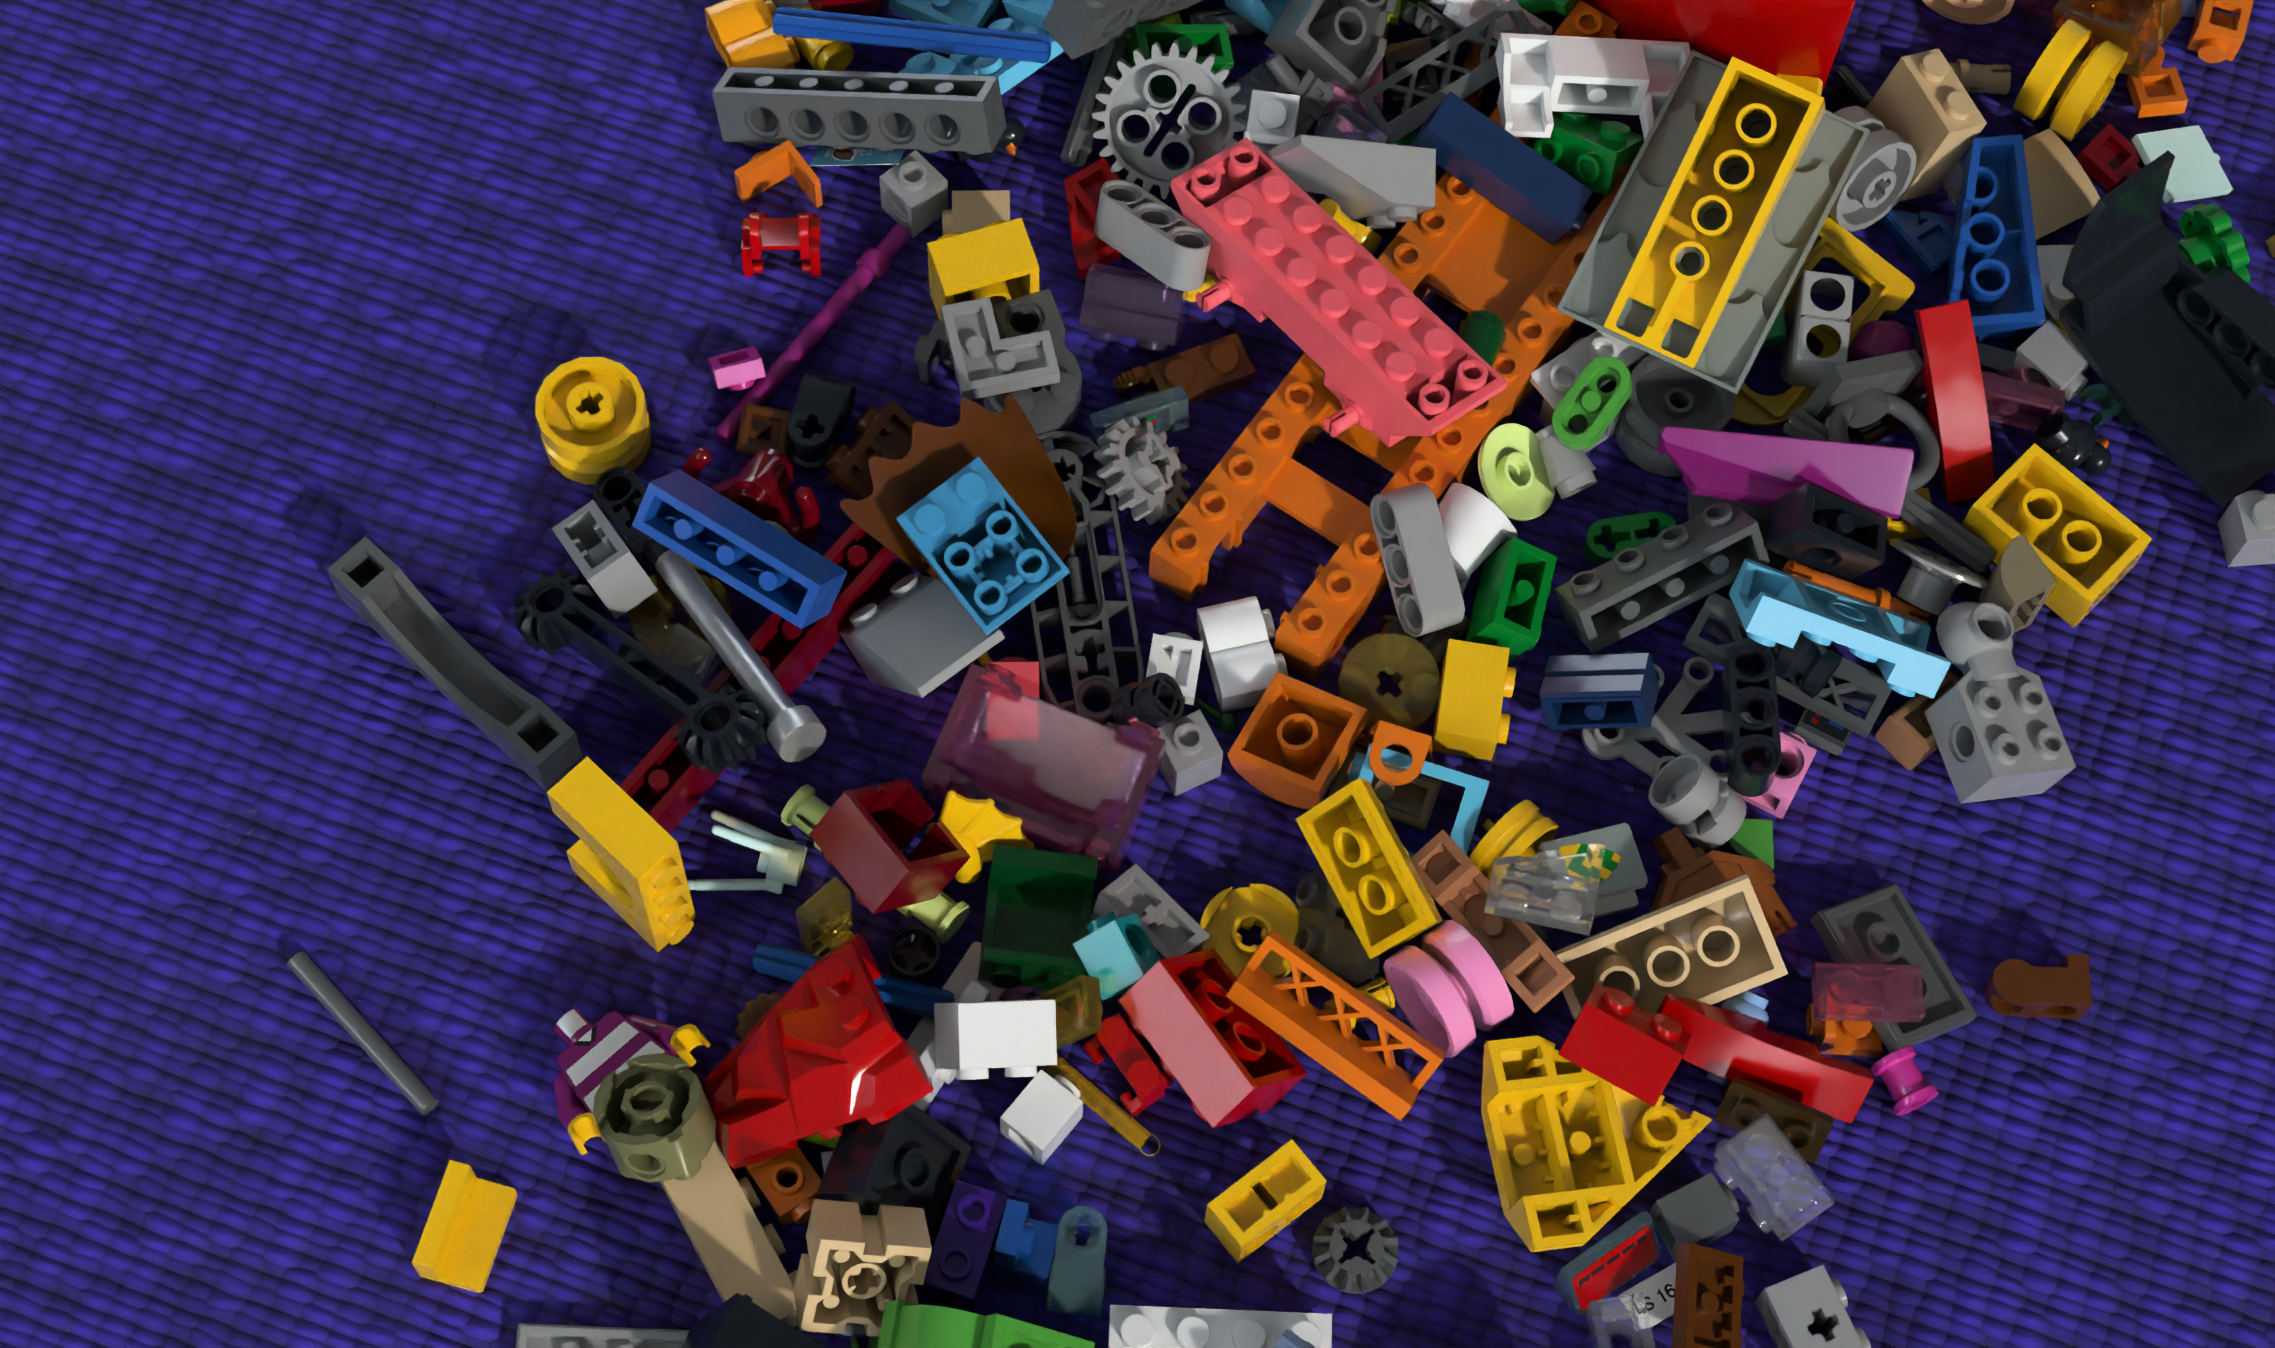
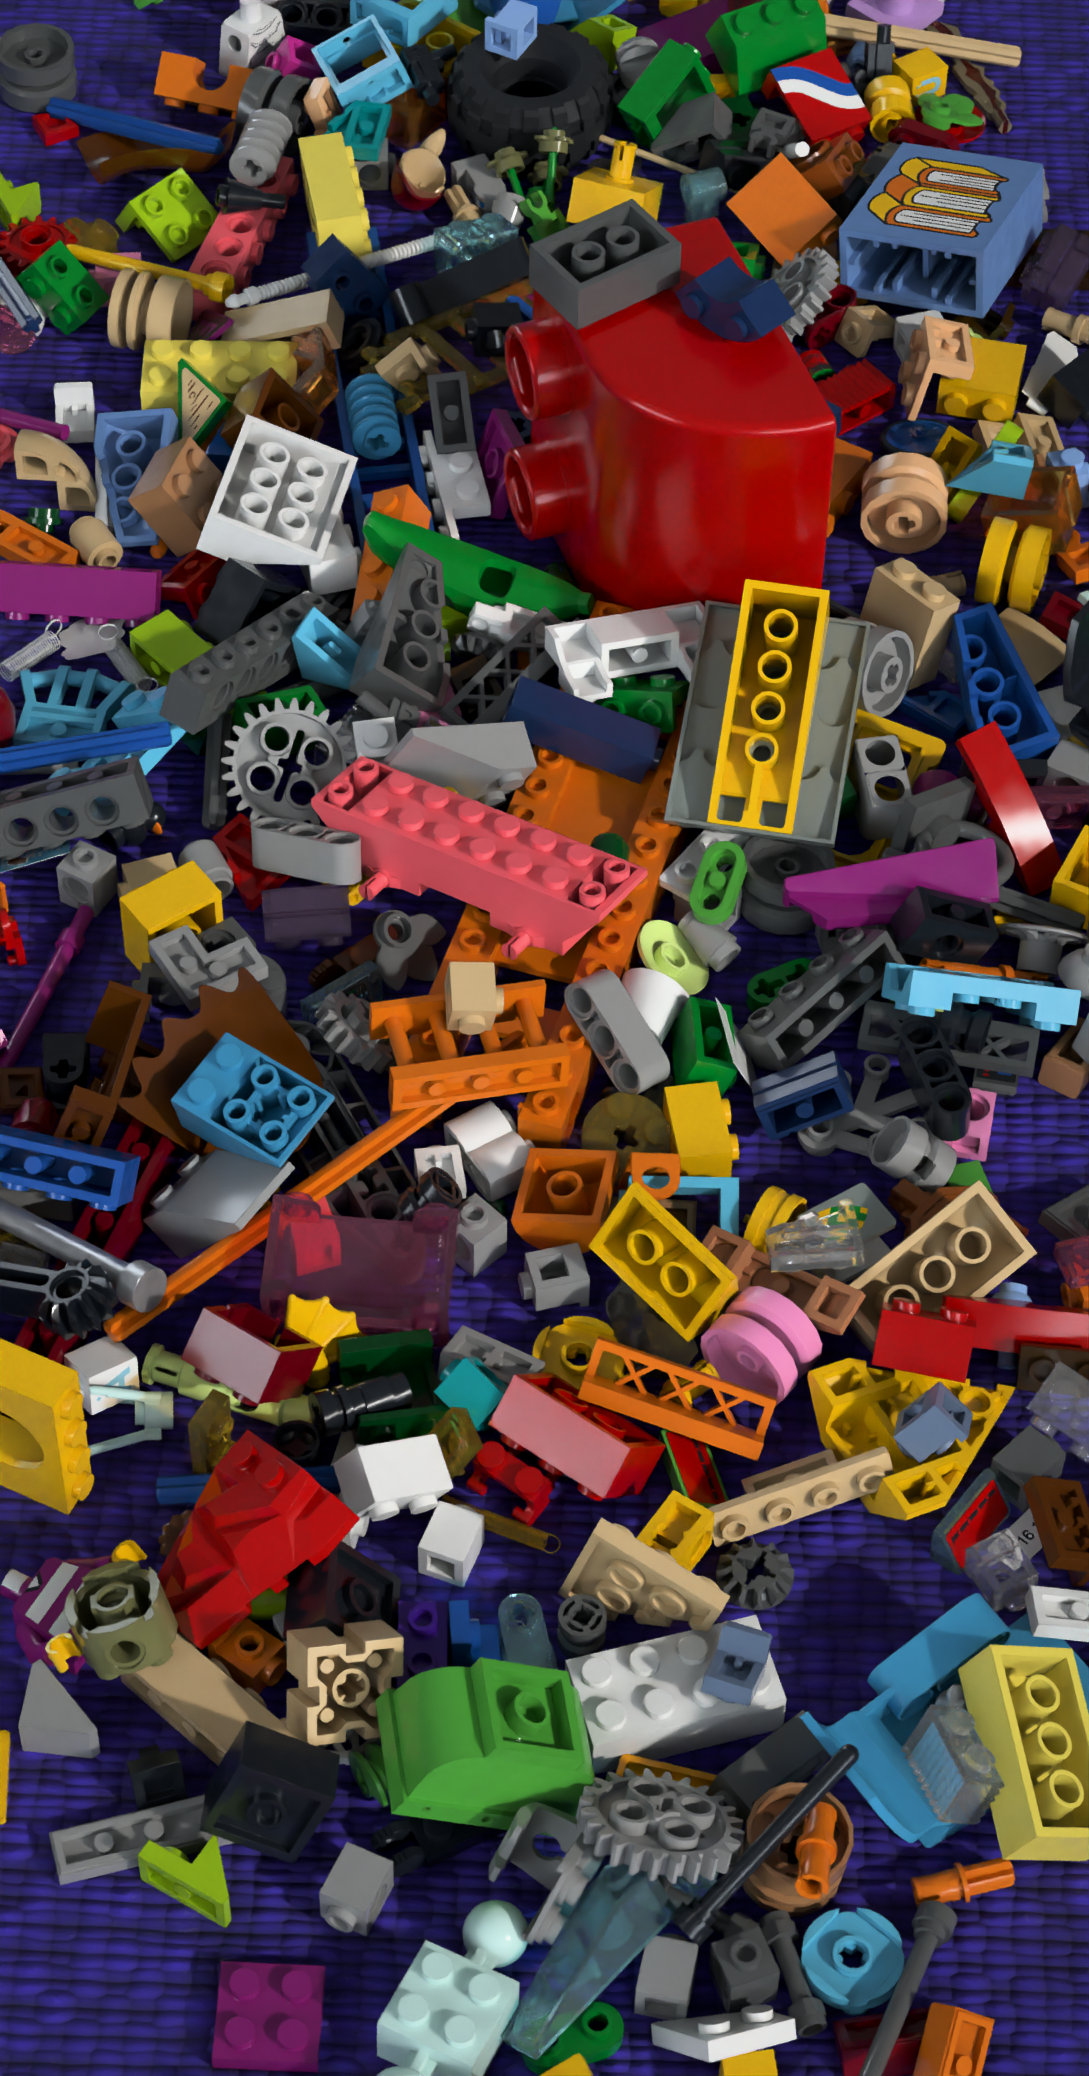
camera: 15 degrees left, 15 degrees down
none -> light grey slope [18,1659,101,1758]
none -> reddish brown panel [53,980,152,1147]
none -> white brick [64,1335,140,1415]
none -> orange axle [103,1030,529,1343]
none -> black tile [127,1744,187,1811]
none -> light grey brick [178,840,234,900]
none -> black axle [308,1372,413,1439]
none -> orange fence [369,979,571,1111]
none -> dark grey plate [373,910,446,991]
none -> tan brick [444,962,504,1035]
none -> light grey brick [518,1243,590,1311]
none -> dark grey wheel [557,1594,607,1659]
none -> tan plate [558,1518,730,1632]
none -> red slope [659,1429,729,1508]
none -> tan bracket [707,1446,894,1547]
none -> white sticker [715,997,757,1089]
none -> sand blue brick [893,1381,973,1463]

